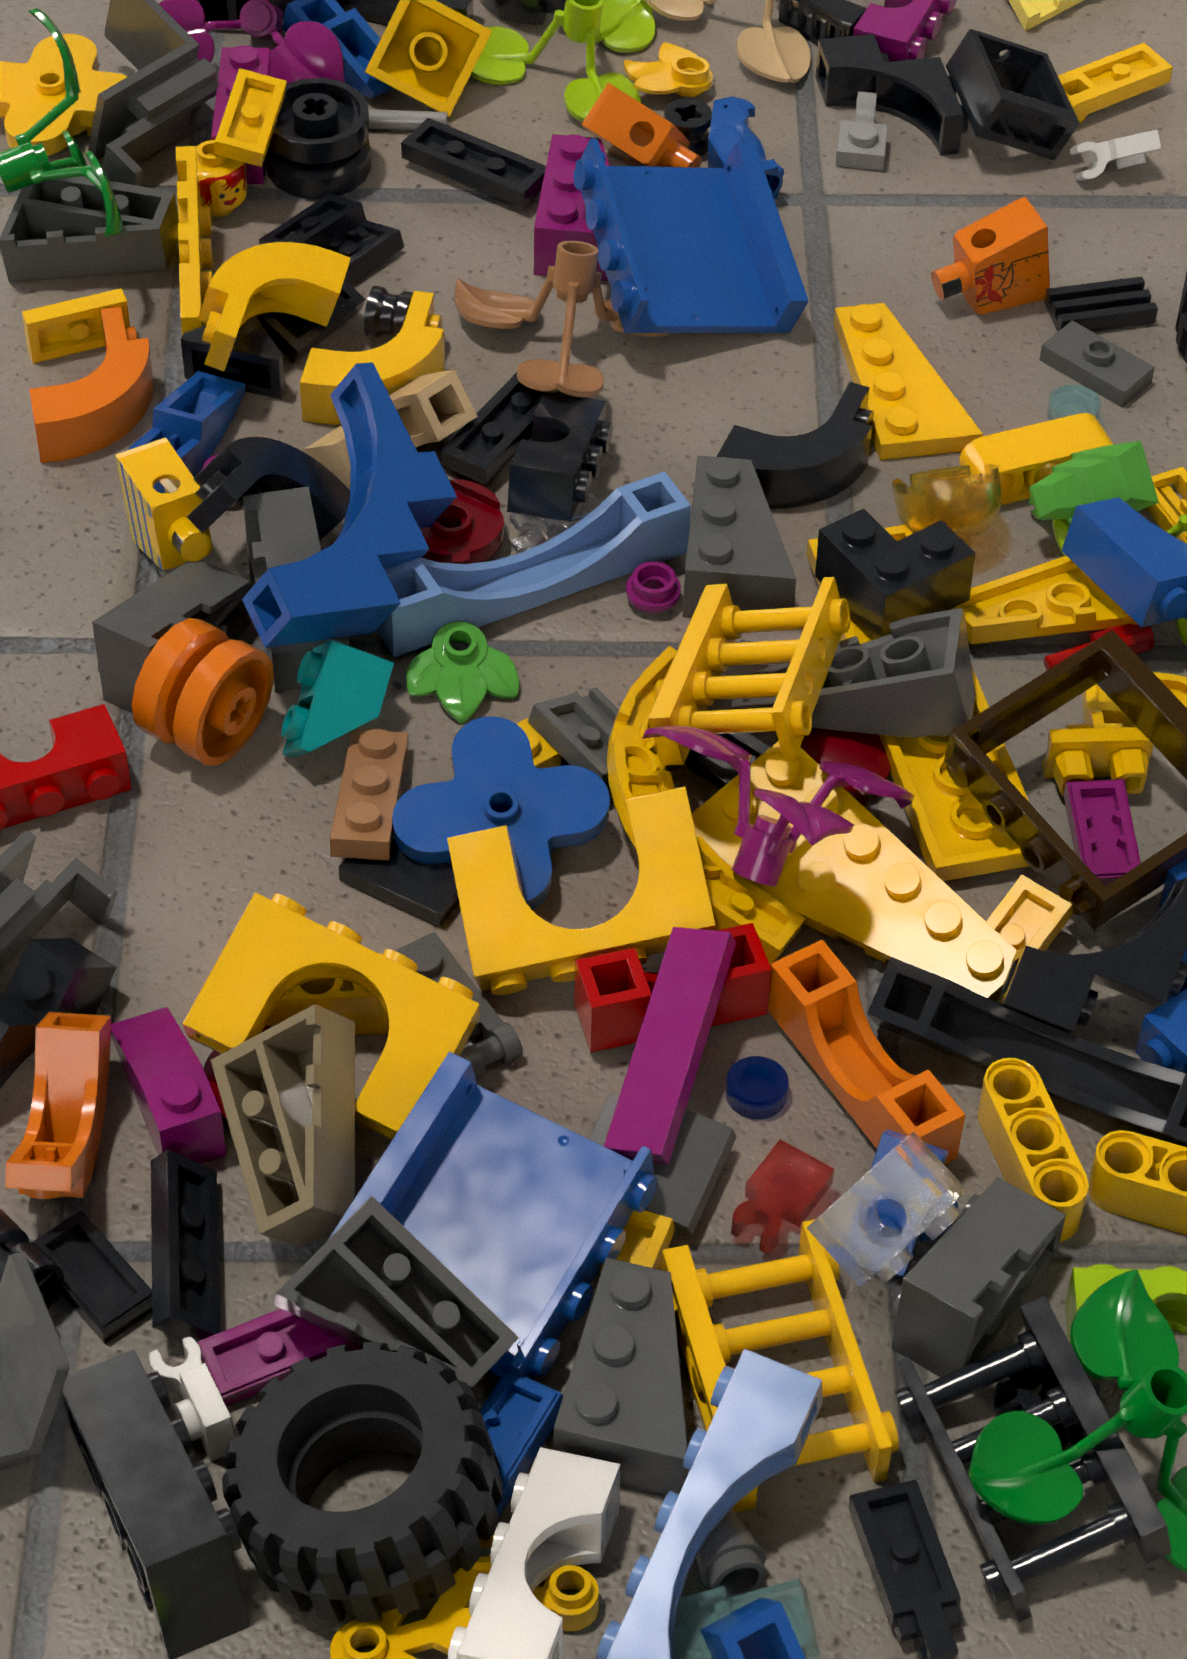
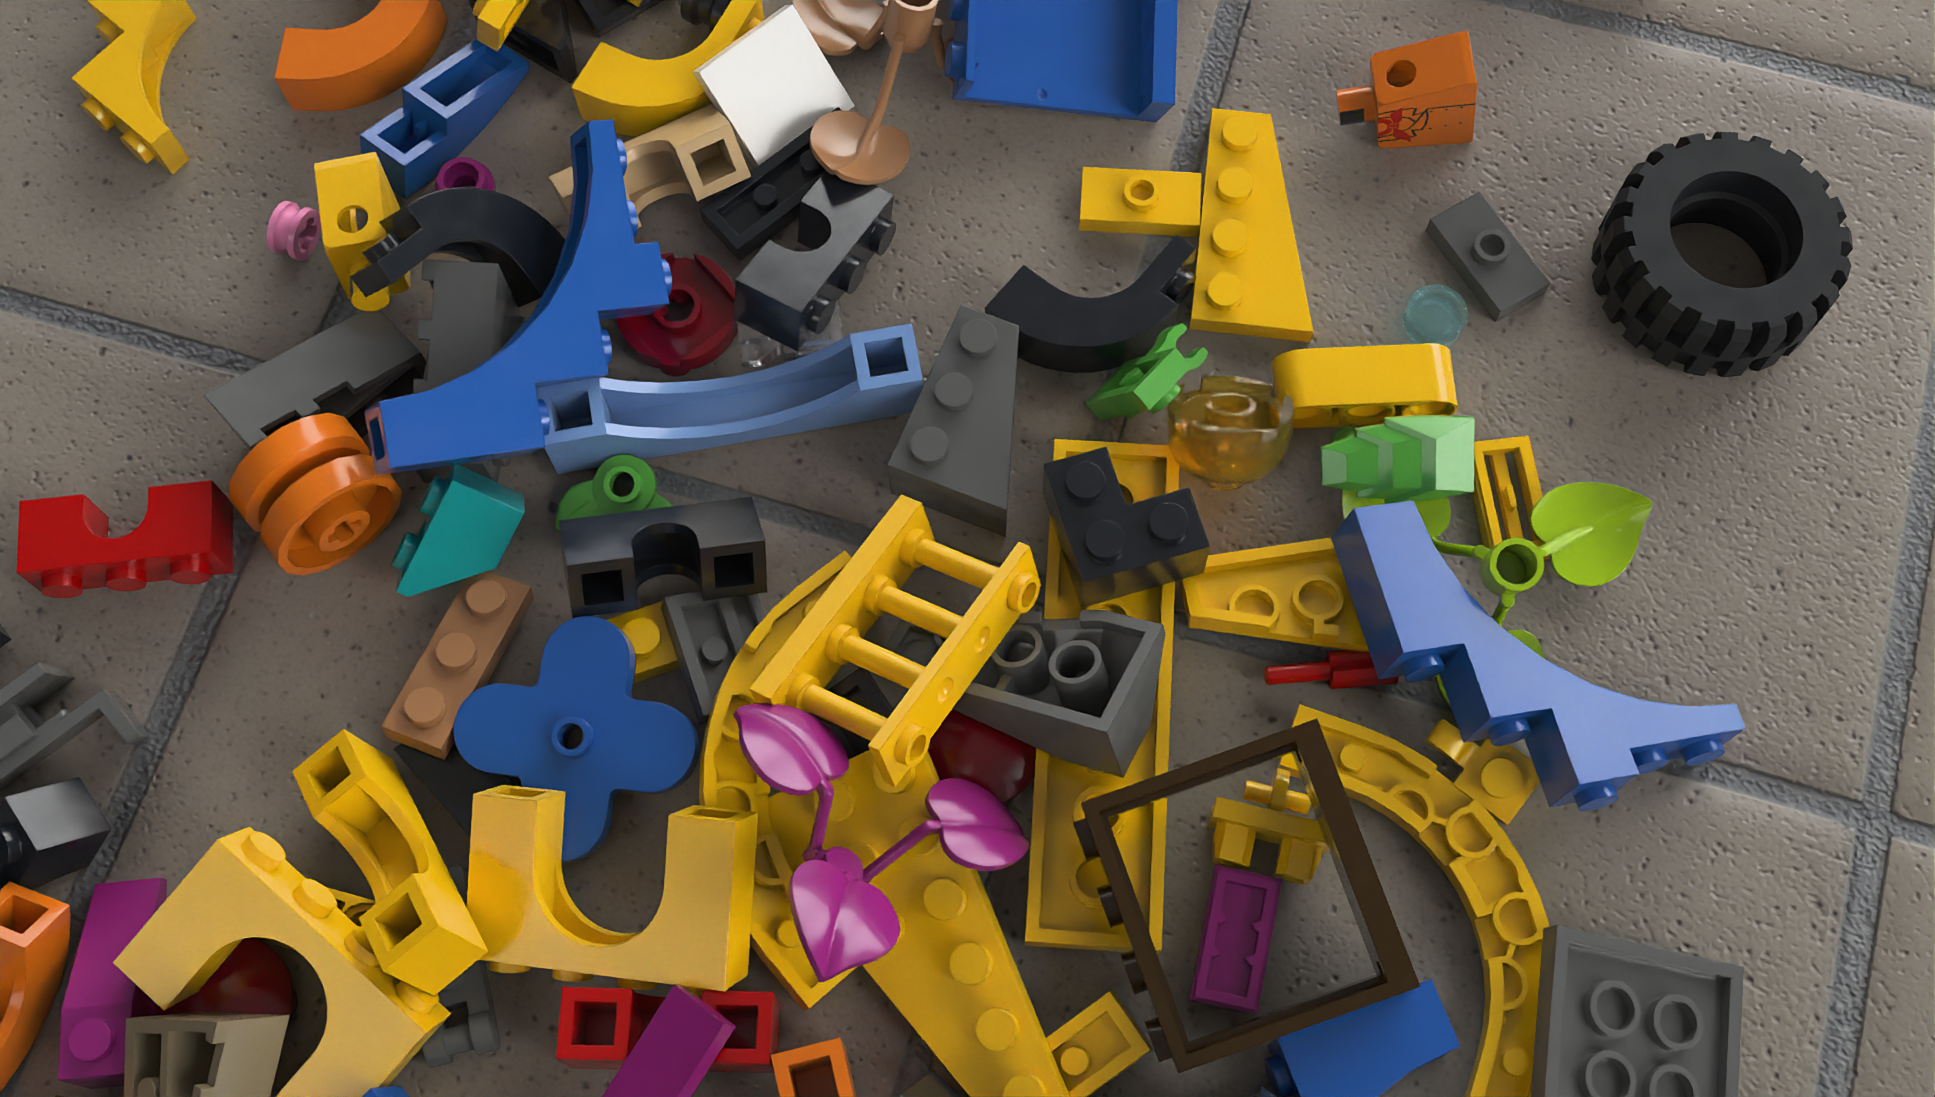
camera: 20 degrees right, 20 degrees up
magenta plate [626,562,681,612] -> none
black tile [1044,276,1158,331] -> none
none -> bright pink bush [266,201,321,261]
none -> yellow arch [292,729,488,996]
none -> black arch [559,497,767,618]
none -> white tile [693,5,855,169]
none -> yellow plate [1079,167,1202,237]
none -> bright green plate [1085,323,1208,421]

